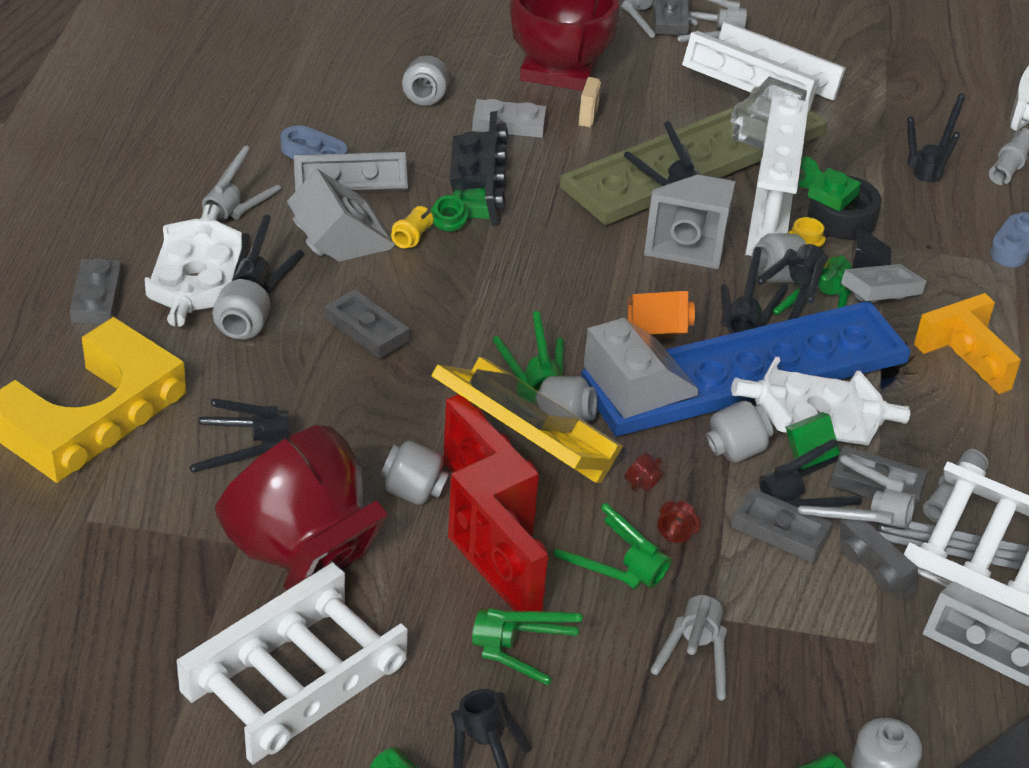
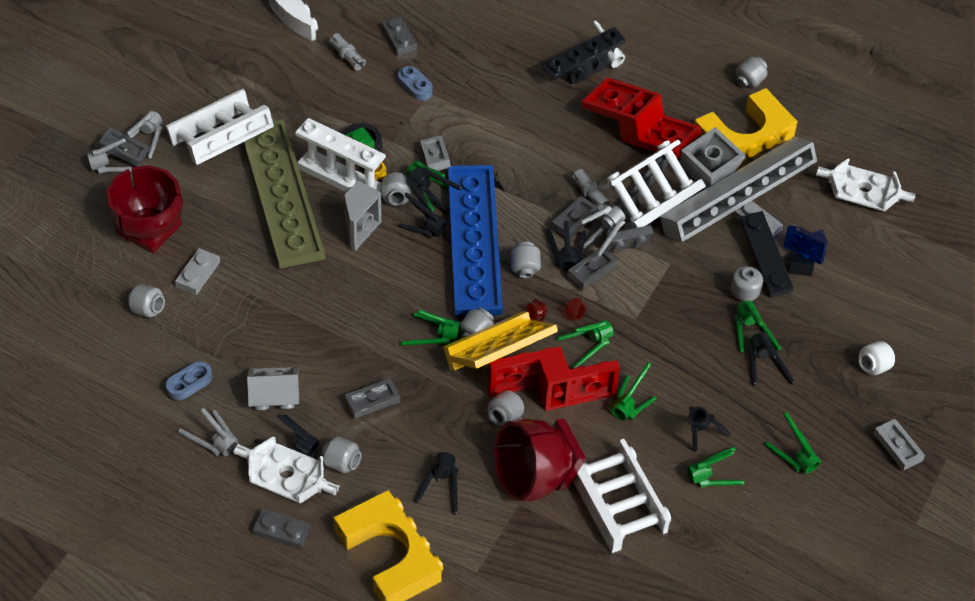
camera: 70 degrees left, 10 degrees up
light grey tile [294,152,408,193] -> none
yellow pin [391,206,434,248] -> none
green plate [430,195,468,232] -> none
black bracket [450,111,509,226] -> none
green tile [452,187,489,219] -> none
clear smoke tile [469,369,579,432] -> none
tan tile [579,77,601,127] -> none
light grey slope [583,317,698,419] -> none
black plant [624,121,701,186] -> none
orange slope [627,291,695,338] -> none
light grey plant [651,595,727,701] -> none
clear brick [731,76,807,150] -> none
white plate [731,357,910,446] -> none
green tile [785,412,840,470] -> none
black slope [852,227,891,269] -> none
black plant [907,93,965,183] -> none
light orange bracket [914,293,1021,394] -> none

